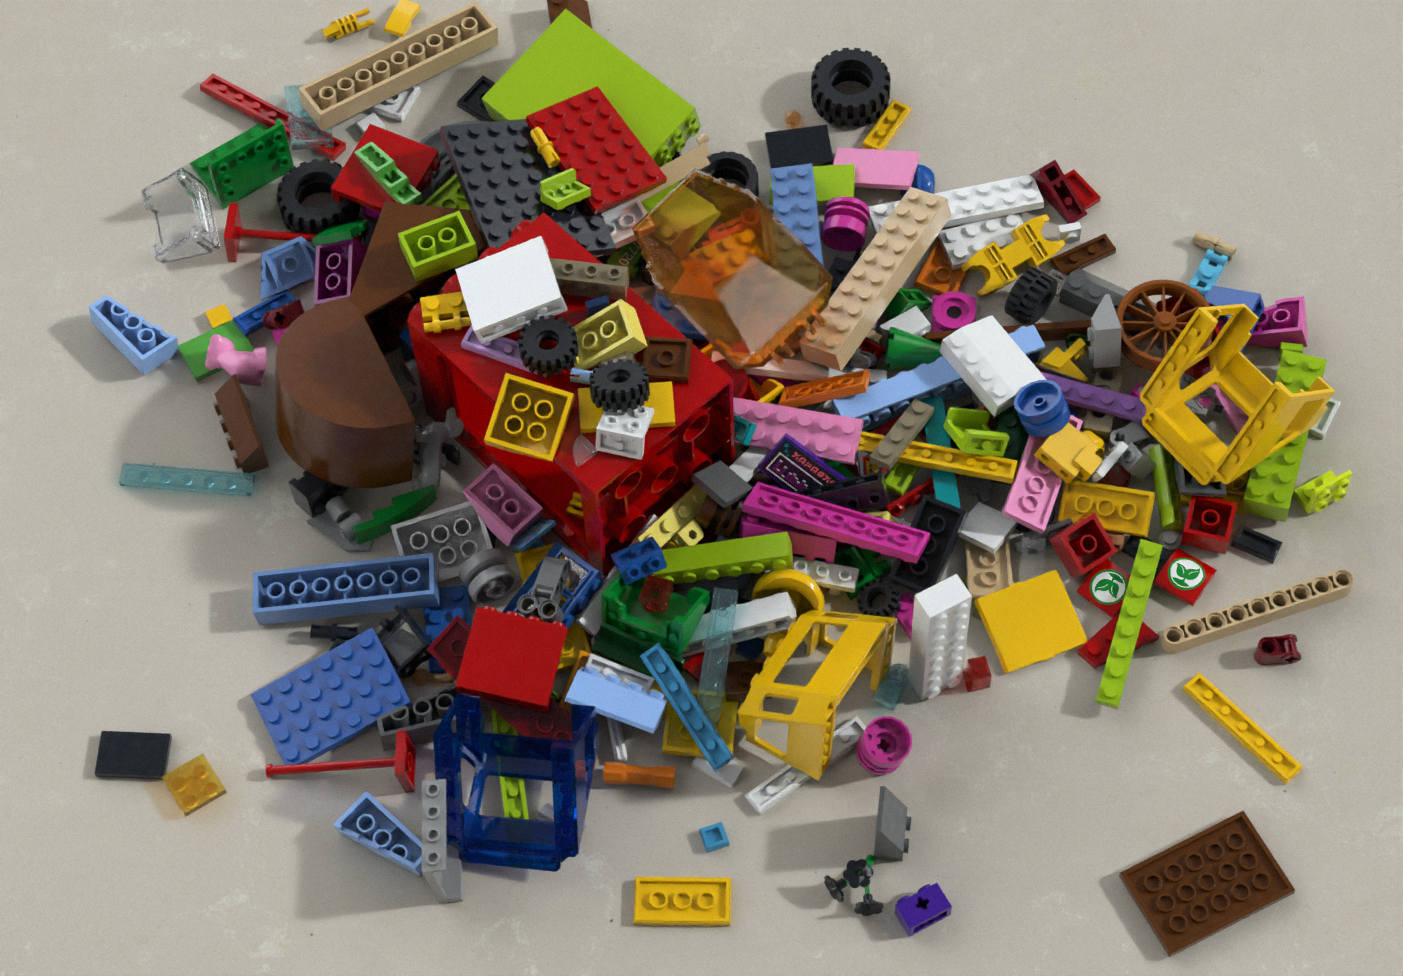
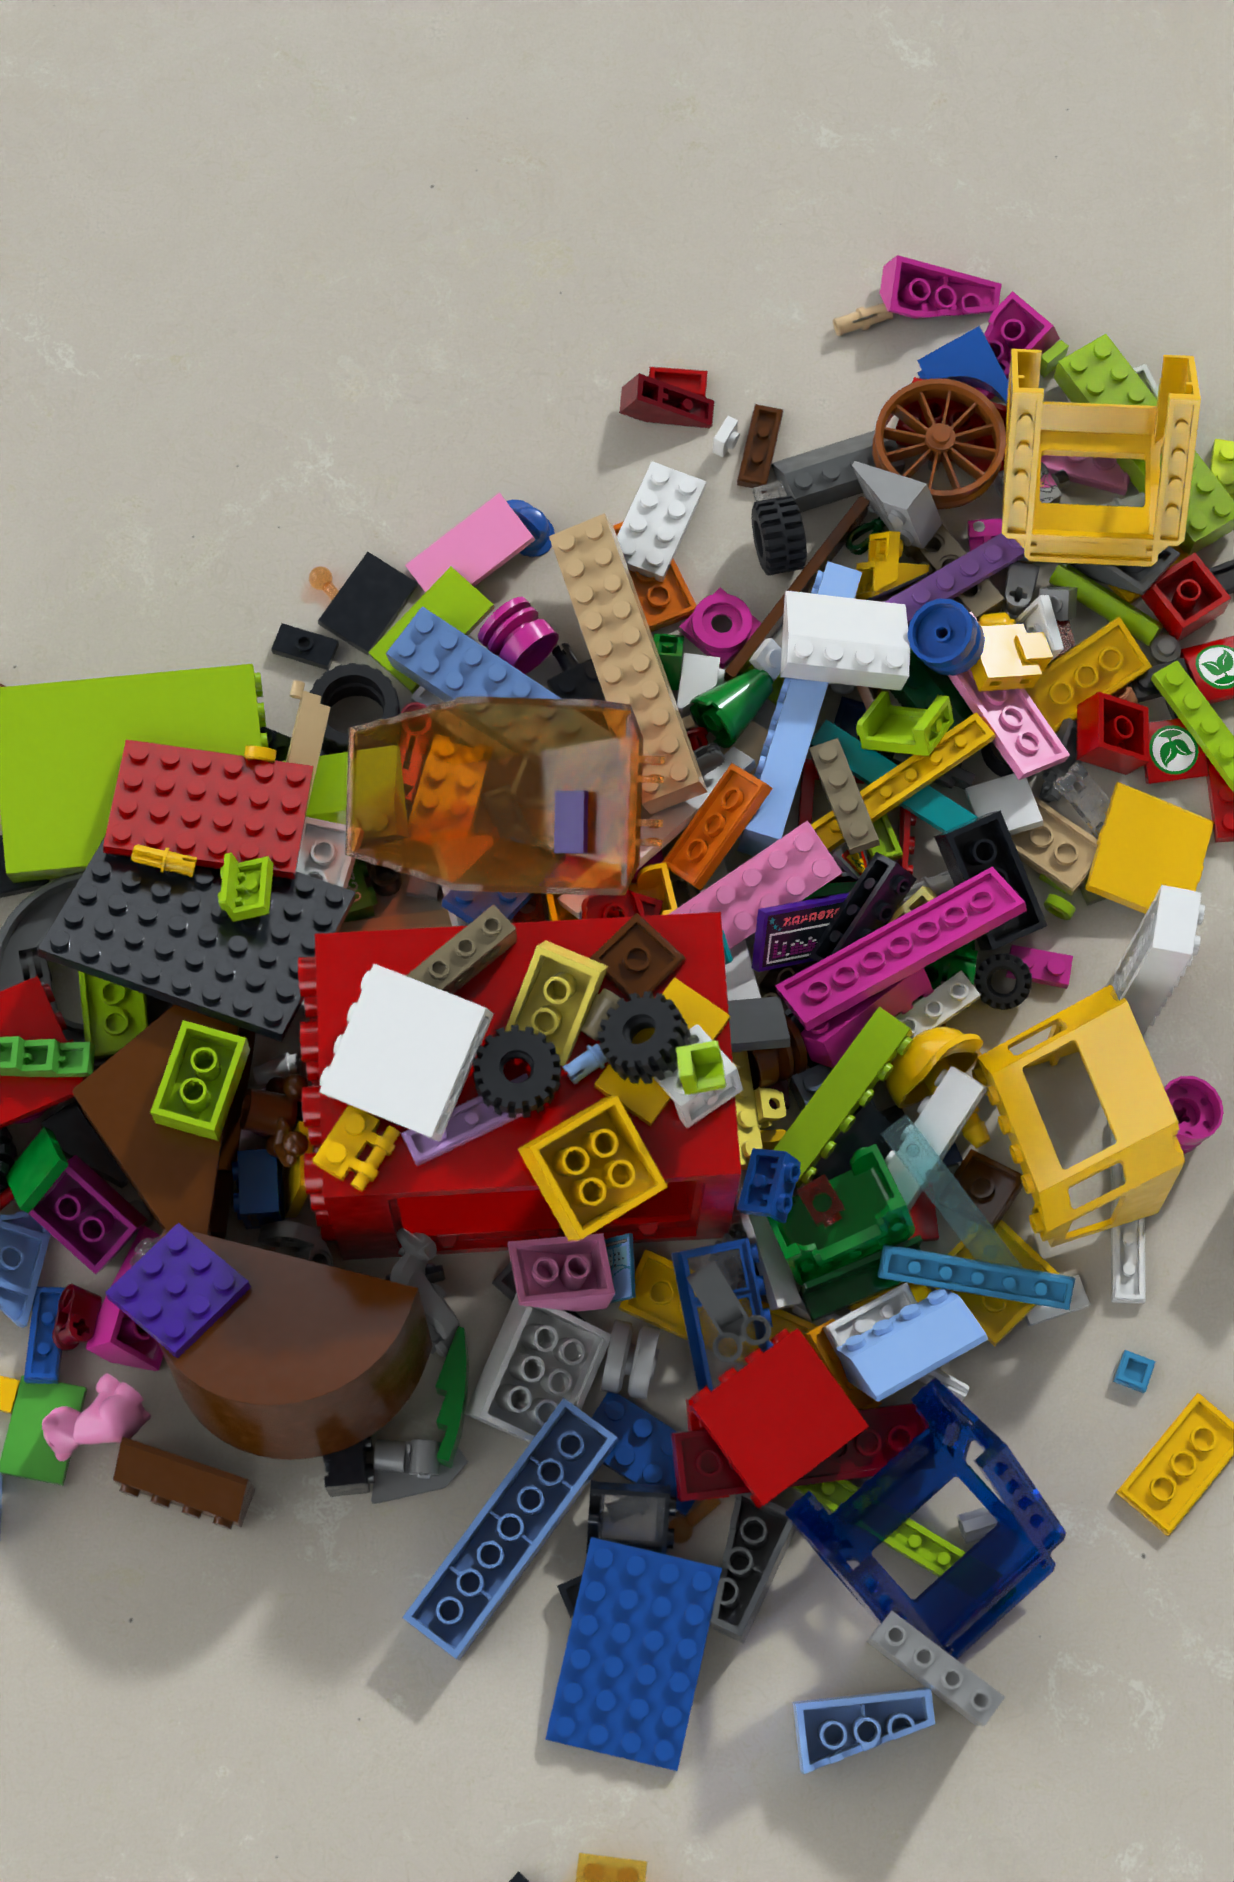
camera: 55 degrees left, 10 degrees up
clear light blue tile [119,463,255,497] -> none
red tile [266,730,416,793] -> none
black pin [310,623,358,642] -> none
clear tile [573,434,597,467] -> none
dark blue tile [585,296,610,318] -> none
orange axle [603,762,676,788] -> none
black tyre [811,47,891,128] -> none
yellow tile [862,99,911,150] -> none
white plate [869,175,1044,234] -> none
yellow piece [961,214,1066,297] -> none
medium azure plate [1188,249,1229,297] -> none
none -> dark purple plate [105,1223,251,1359]
none -> yellow tile [244,745,277,763]
none -> black plate [271,623,339,670]
none -> tile [554,790,588,854]
none -> lime panel [676,1041,726,1095]
none -> dark pink wedge [880,255,1002,318]

